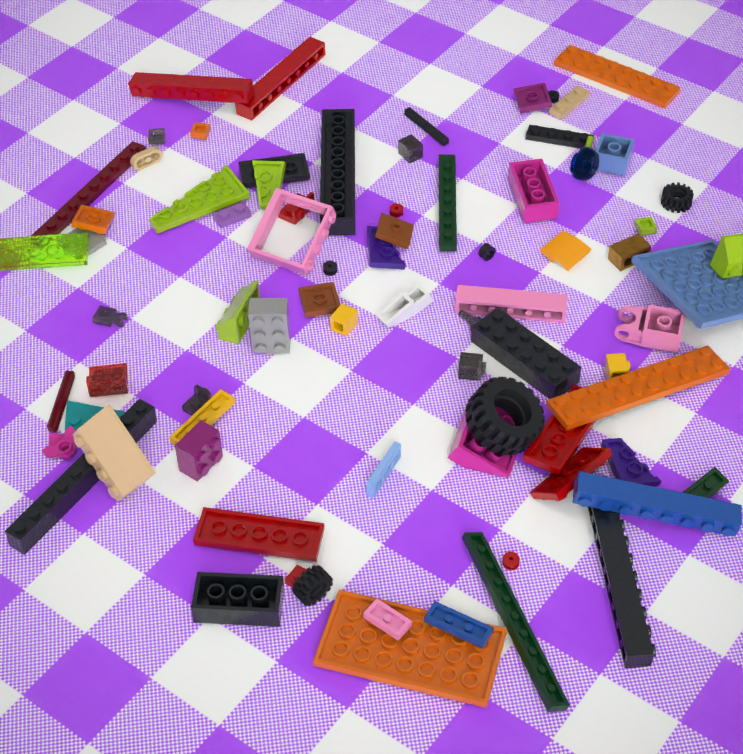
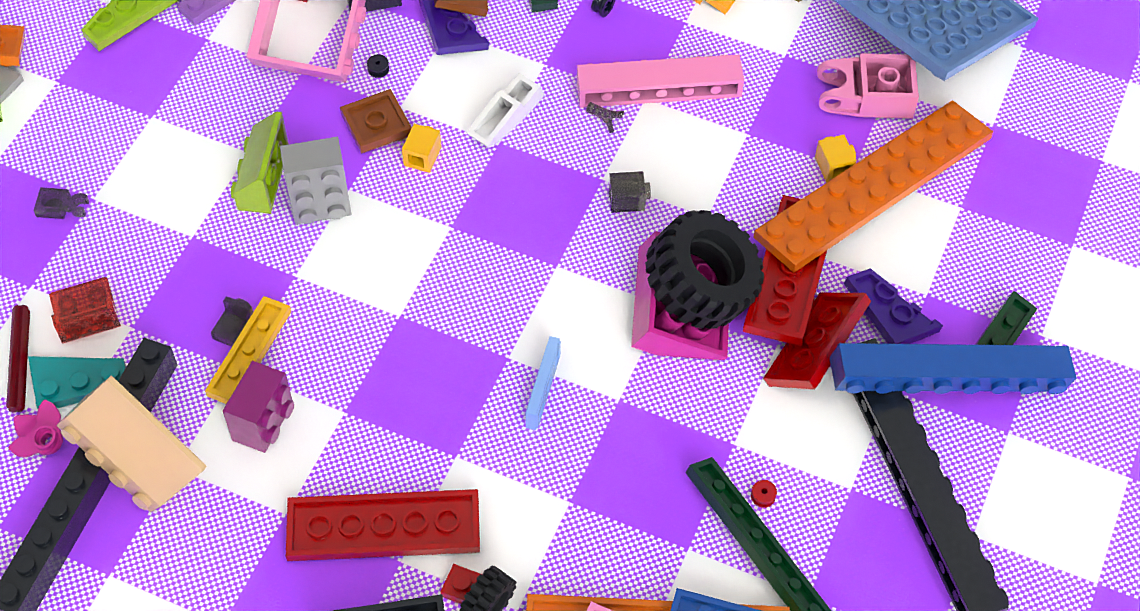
camera: 15 degrees left, 10 degrees up
black brick [471,308,581,399] -> none

